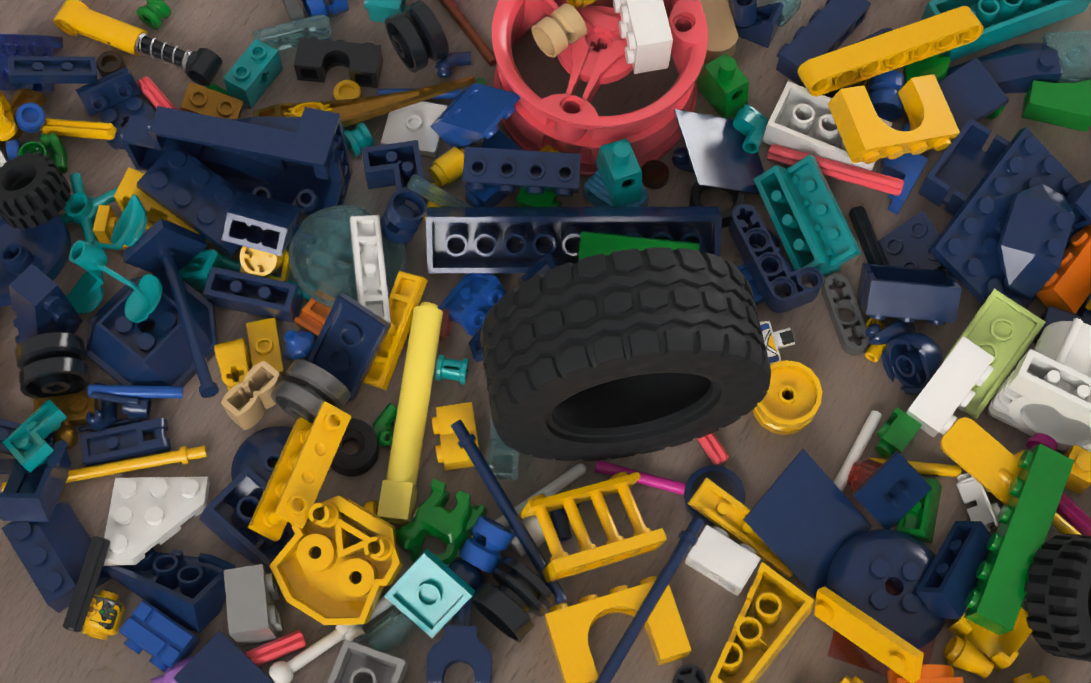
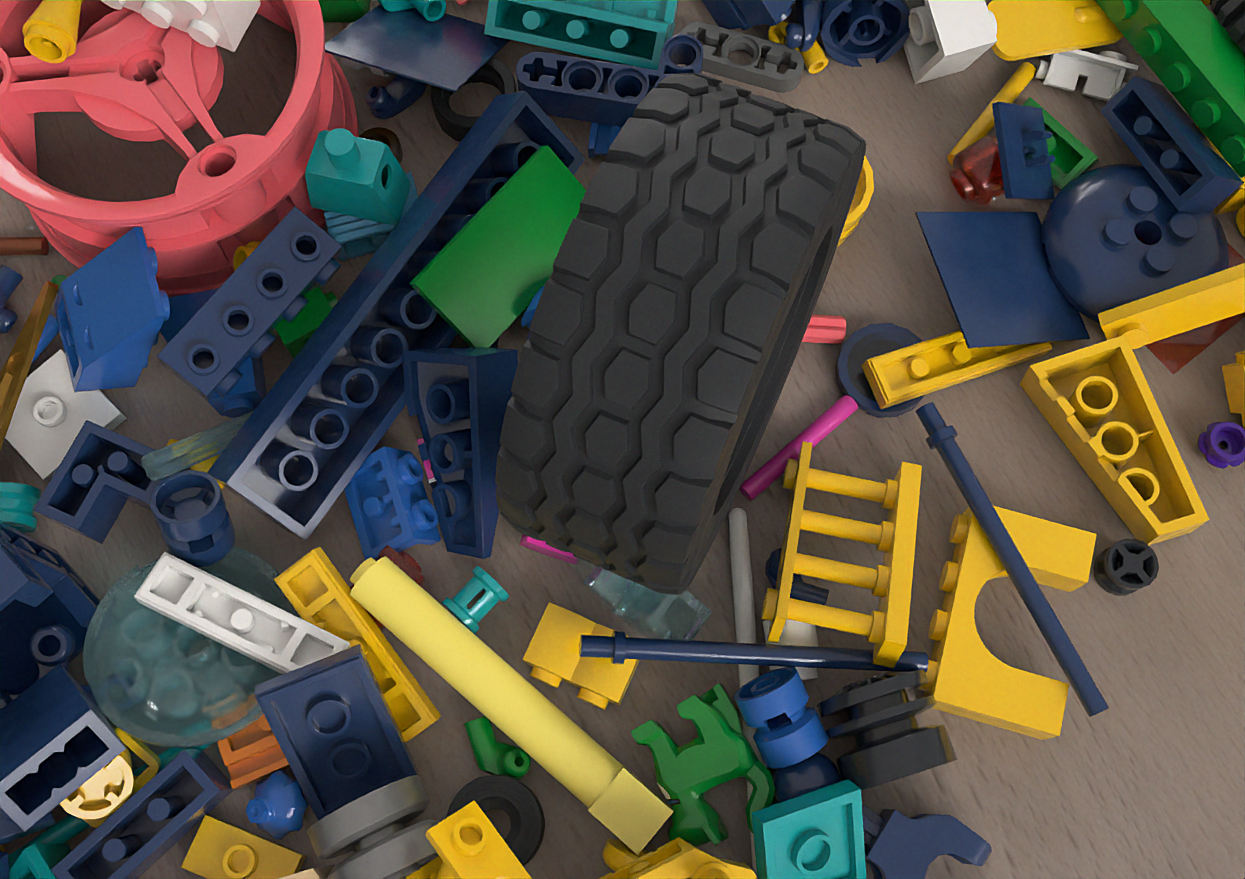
camera: 55 degrees left, 5 degrees up
yellow brick [428,147,465,187] -> none
tan wheel [532,3,587,58] -> none
white brick [685,525,761,596] -> none
white bar [833,410,882,492] -> none
green brick [875,407,922,458] -> none

